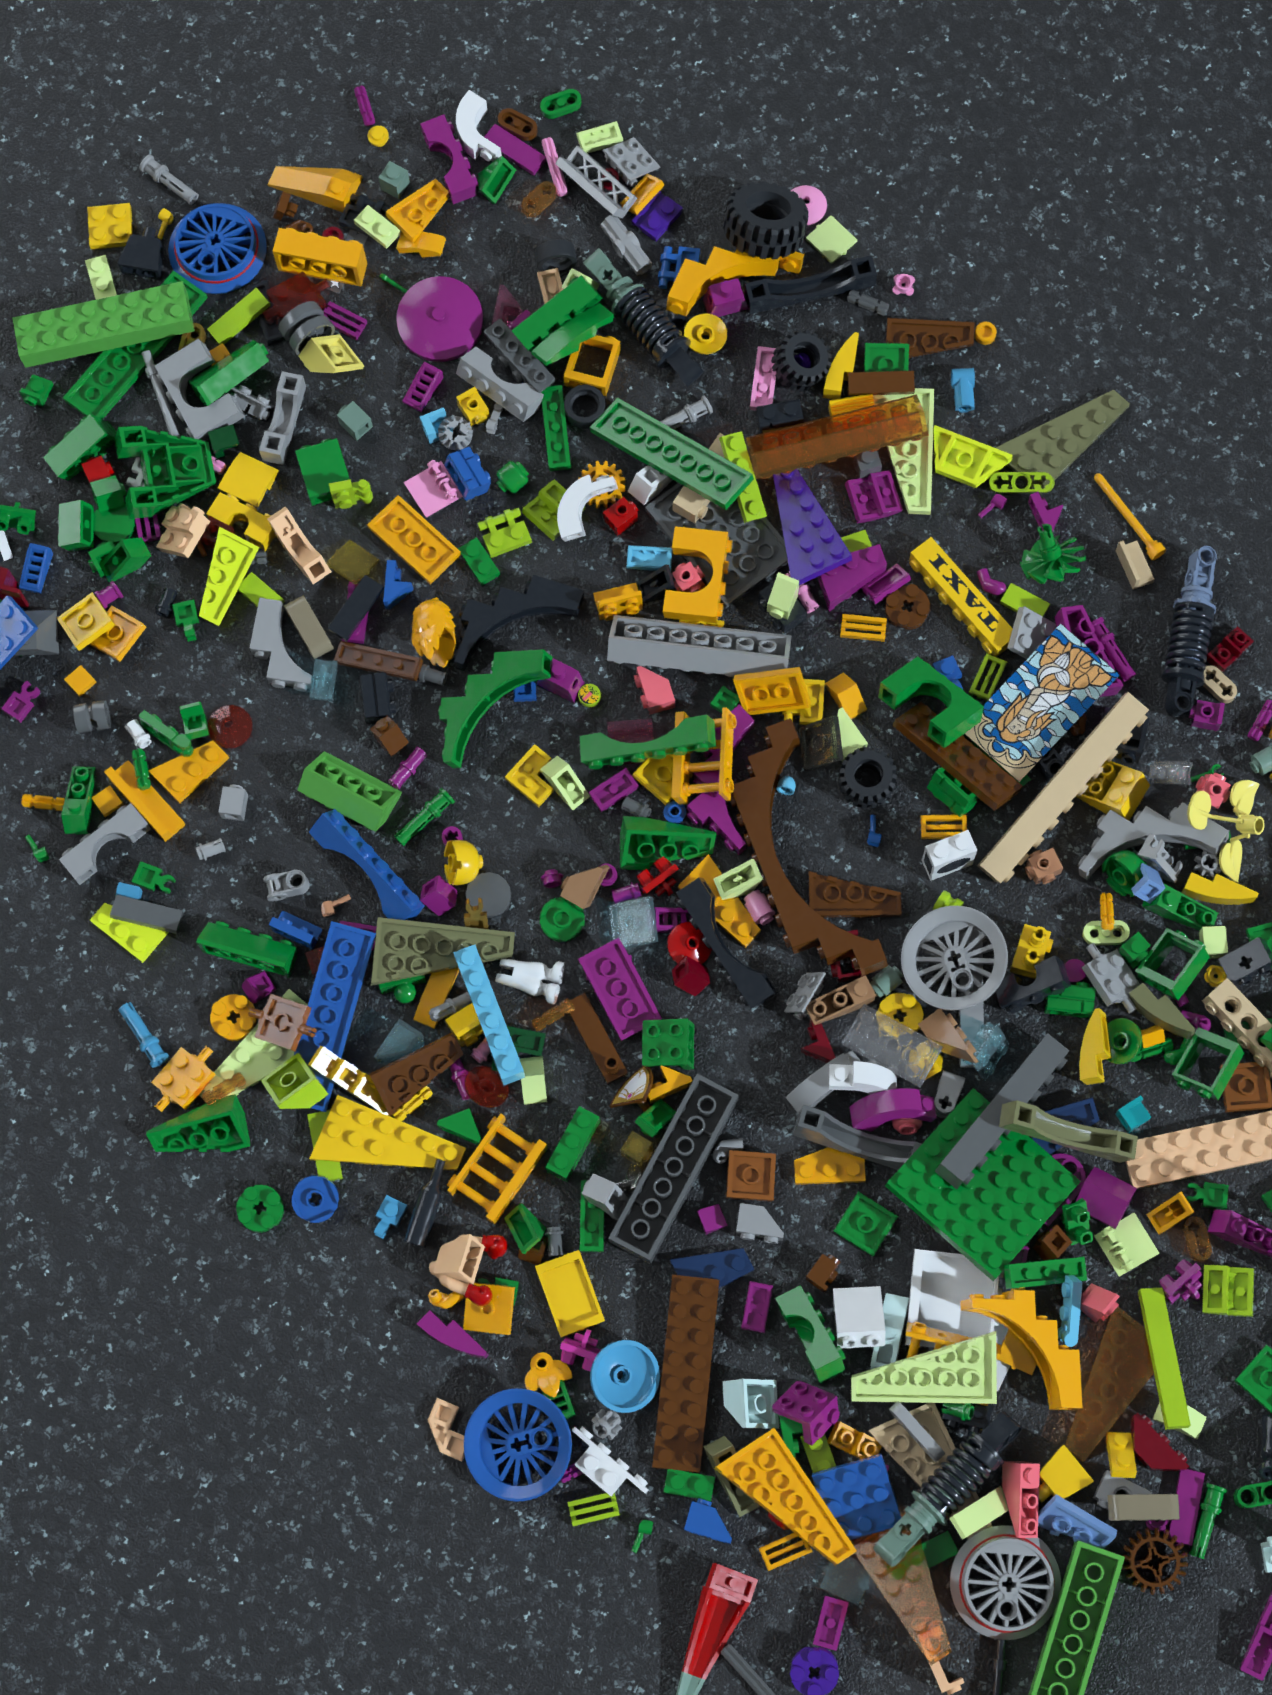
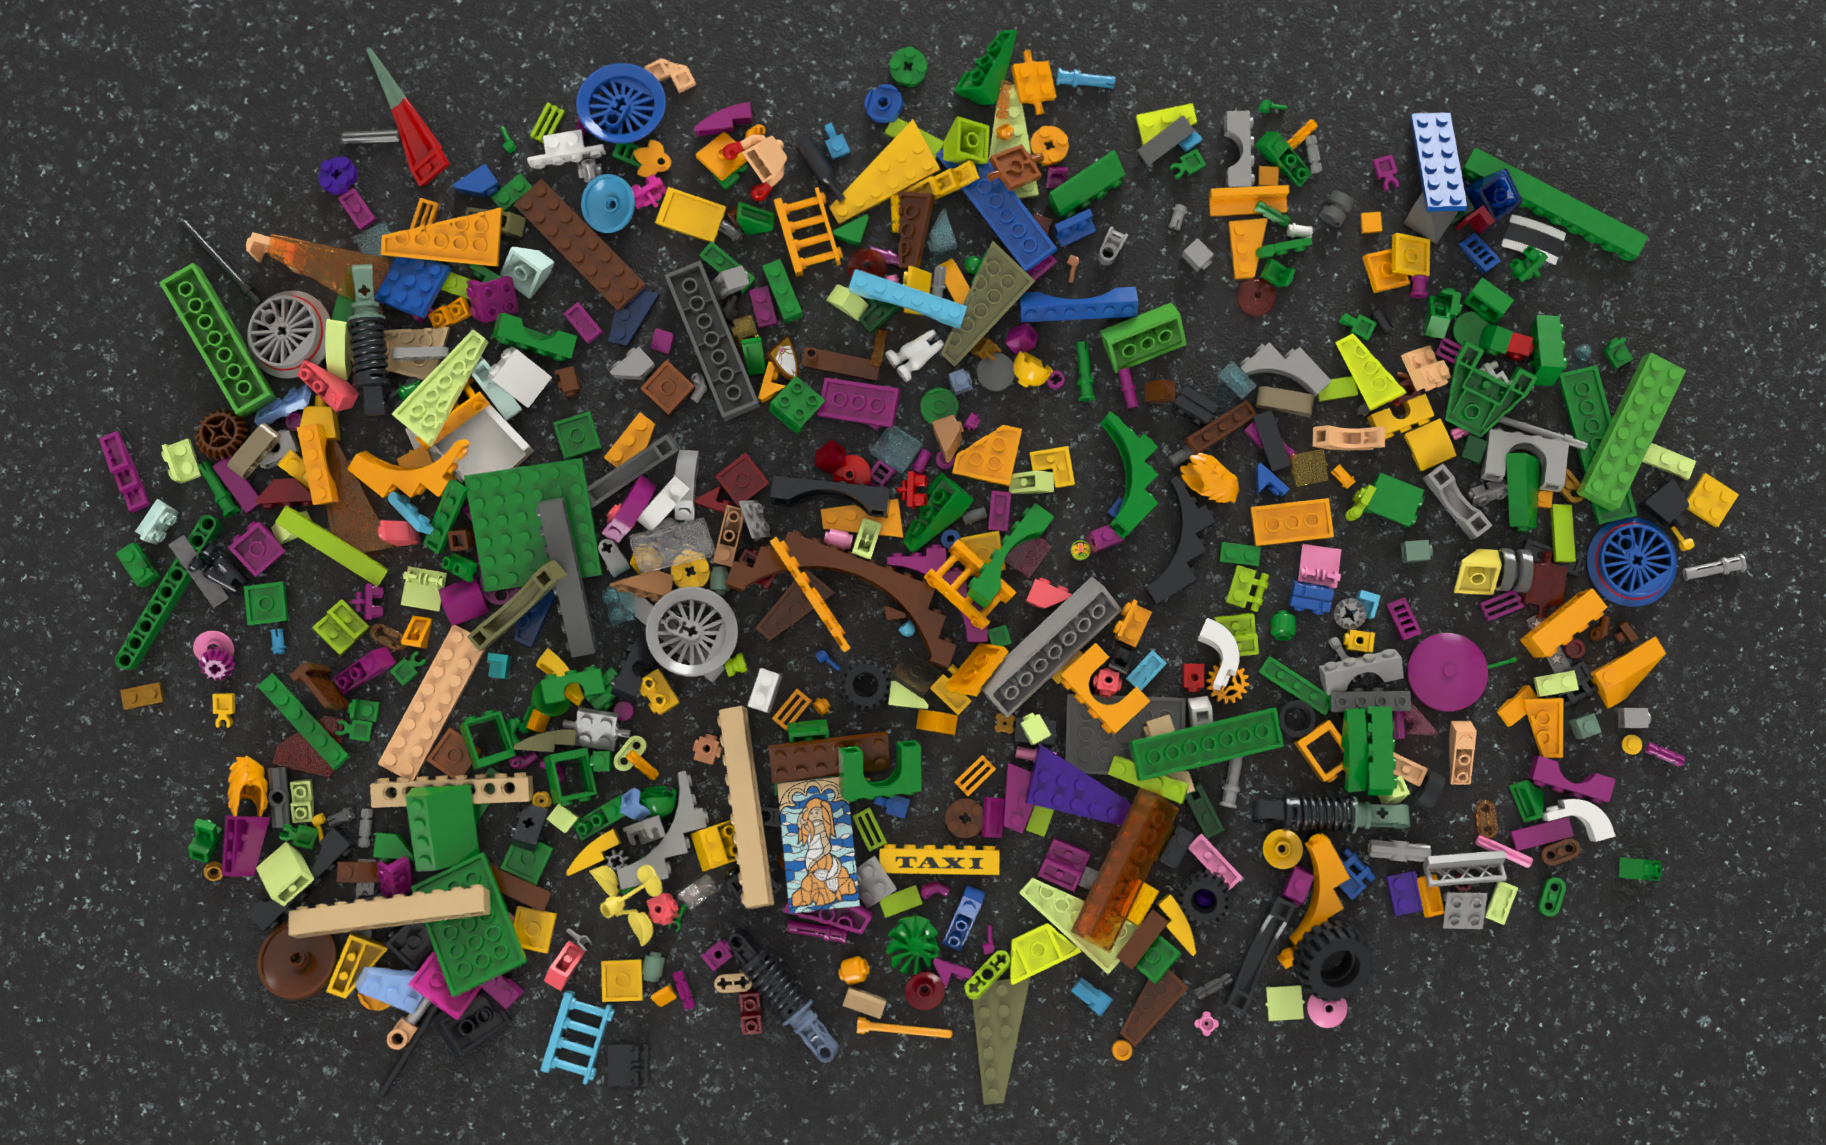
camera: 125 degrees right, 10 degrees up
none -> yellowish green bracket [161,438,203,484]
none -> magenta plate [228,521,287,577]
none -> magenta plate [286,412,302,431]
none -> light orange arch [297,424,339,505]
none -> green arch [541,666,605,705]
none -> dark red plate [715,453,770,507]
none -> magenta plate [749,286,778,329]
none -> light orange wing [770,537,850,652]
none -> light orange plate [813,698,831,716]
none -> light orange head [838,956,870,985]
none -> reddish brown slope [885,606,906,622]
none -> dark red dish [905,972,945,1010]
none -> blue slope [942,885,985,951]
none -> sand blue brick [948,368,973,396]
none -> light orange plate [952,425,1022,486]
none -> pearl gold plate [994,713,1015,734]
none -> light orange plate [996,123,1014,141]
none -> dark green plate [1185,780,1224,839]
none -> light grey axle [1305,135,1322,174]
none -> light orange pin [1331,464,1356,489]
none -> light nougat slope [1449,721,1477,785]
none -> clear light blue hinge [1574,344,1593,361]
none -> light grey brick [1618,708,1651,728]
none -> green slope [1619,857,1662,881]

